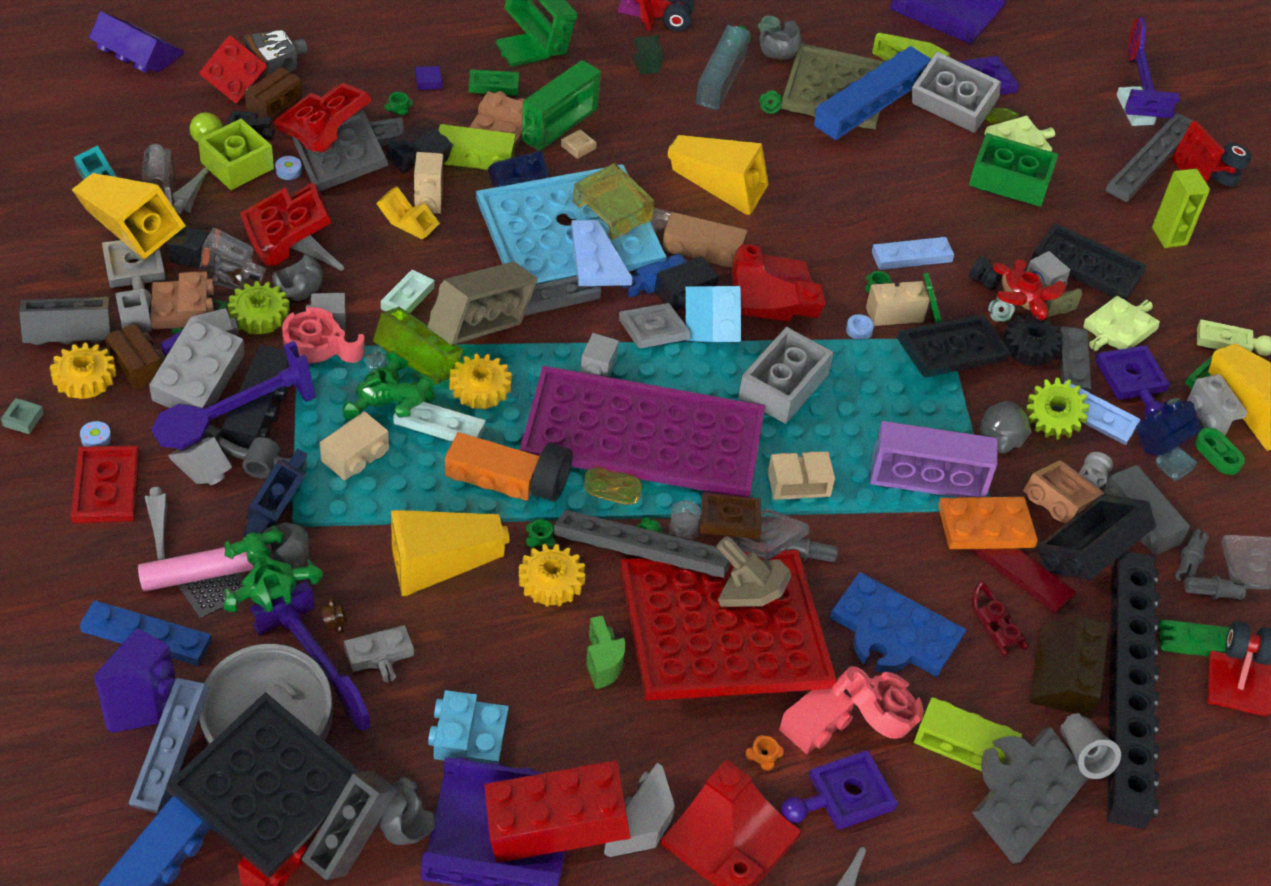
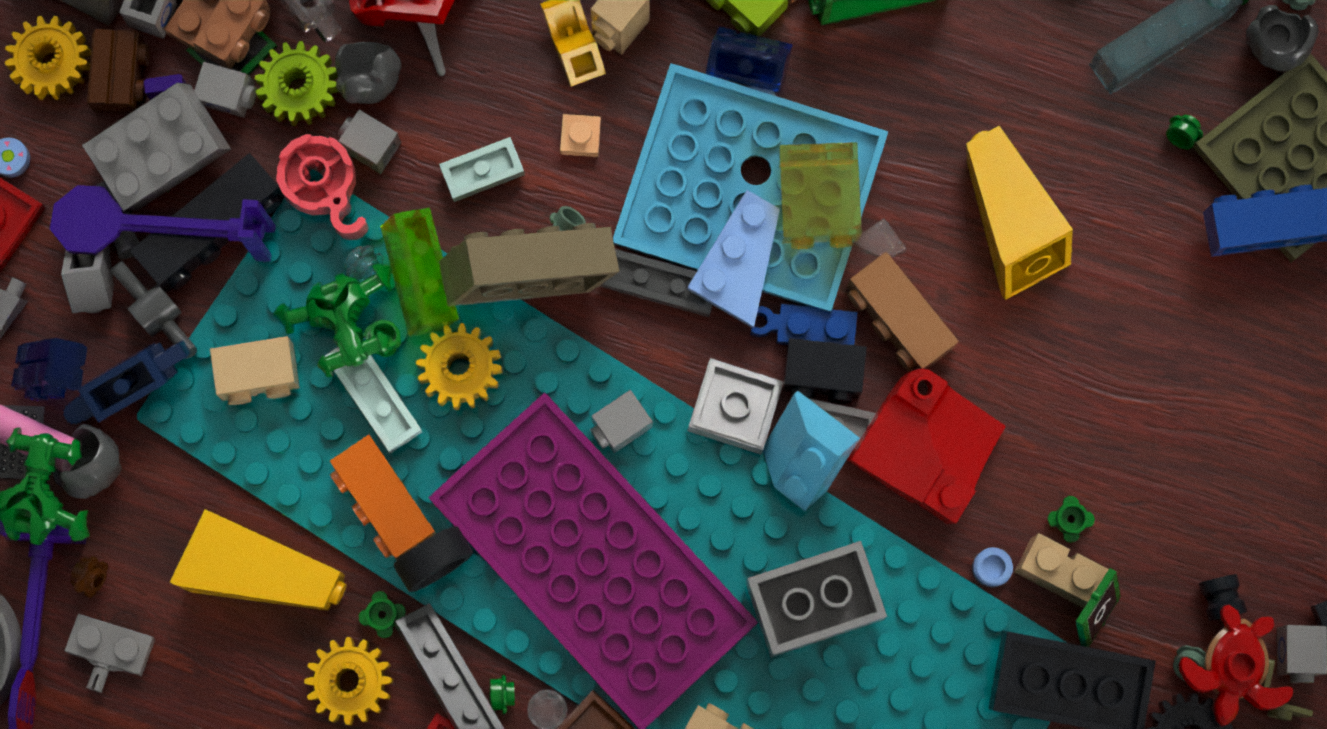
camera: 40 degrees right, 30 degrees up
tan tile [561,129,597,159] -> none
clear yellow plate [584,467,642,505] -> none
light blue plate [872,237,954,270] -> none
none -> clear blue brick [11,338,87,401]
none -> light nougat plate [560,114,601,157]

